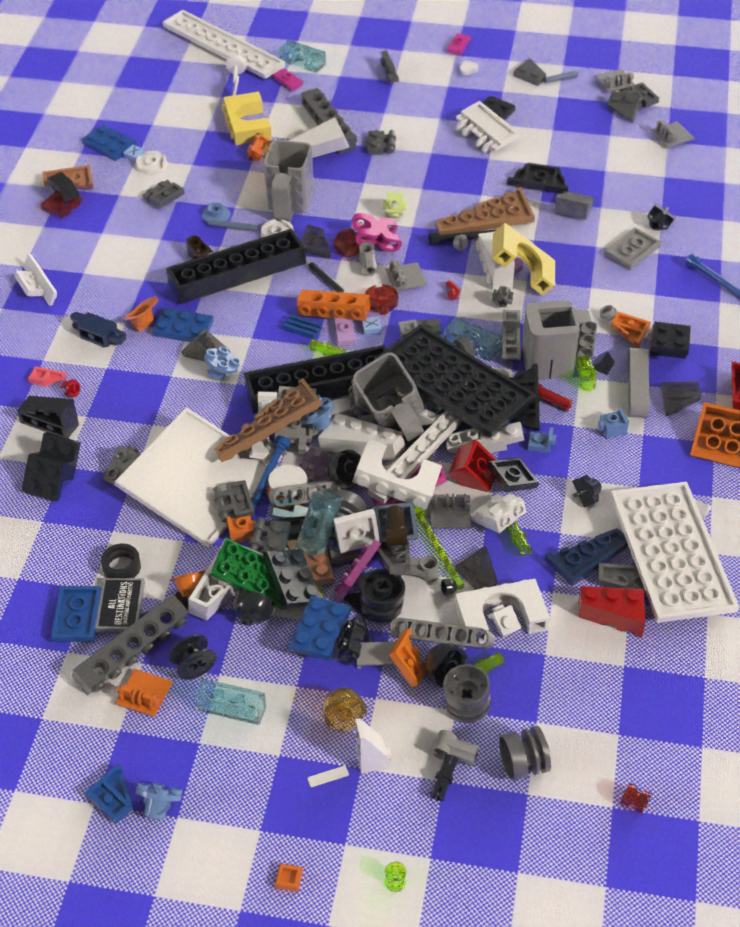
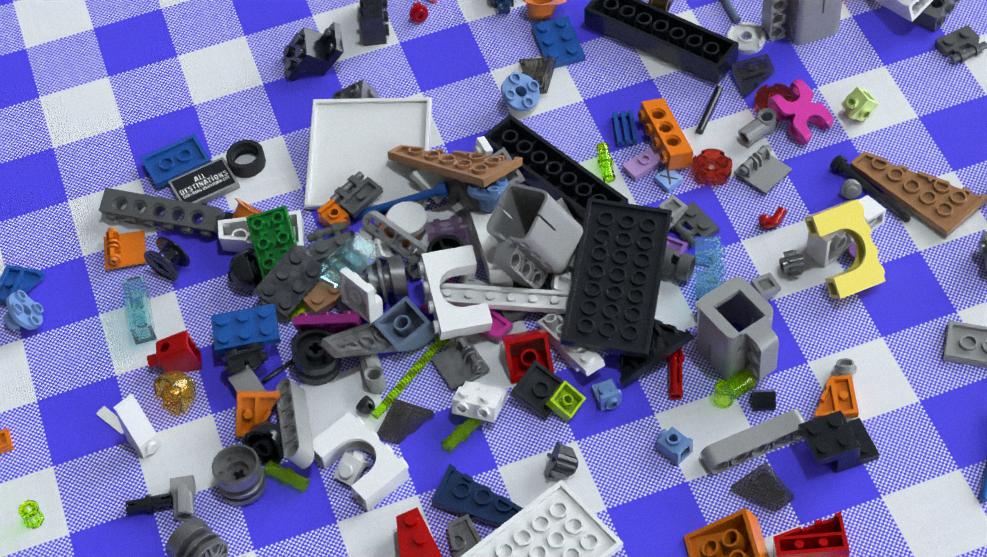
camera: 65 degrees right, 5 degrees up
dark brown piece [386,505,407,546] -> none
none -> red torso [147,330,202,375]
none -> lime piece [545,380,586,422]

